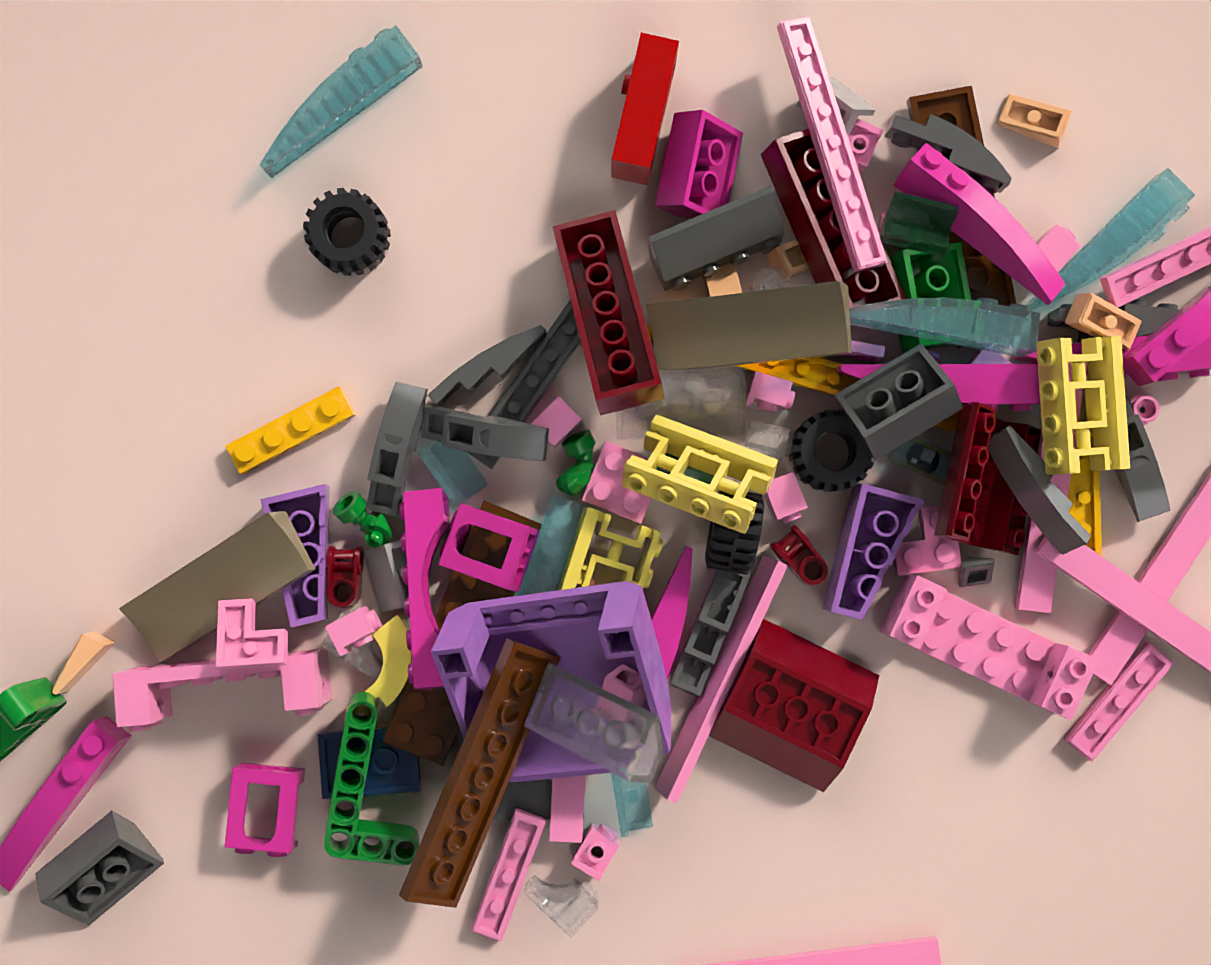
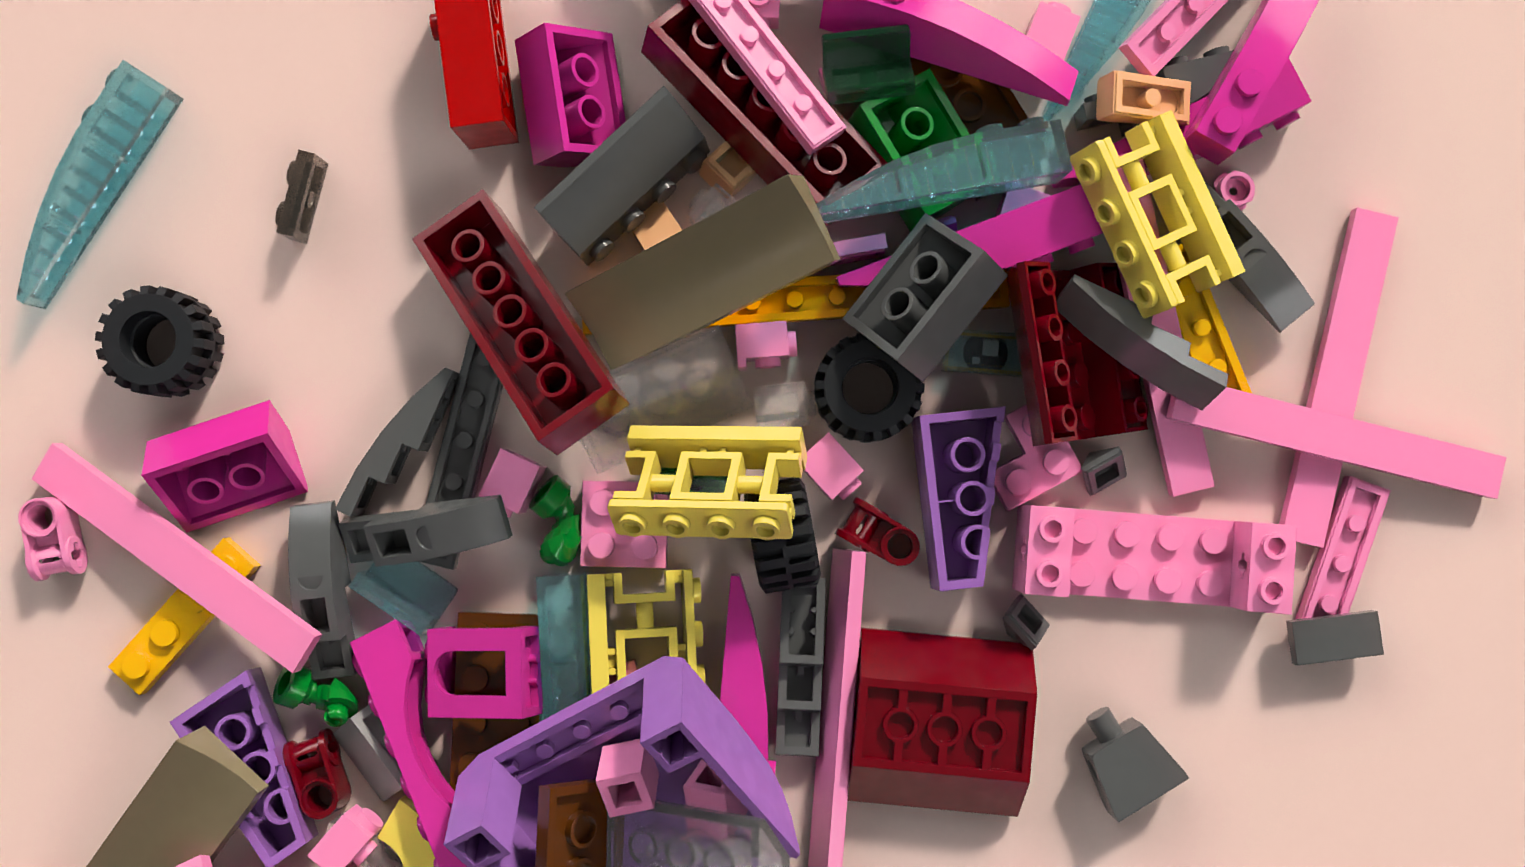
camera: 20 degrees left, 0 degrees up
none -> bright pink piece [18,497,88,581]
none -> bright pink tile [32,443,323,673]
none -> dark pink slope [141,400,308,533]
none -> clear smoke plate [275,149,328,244]
none -> bright pink brick [596,739,659,818]
none -> dark grey slope [1003,594,1050,650]
none -> dark grey torso [1082,707,1189,822]
none -> dark grey tile [1286,610,1384,665]

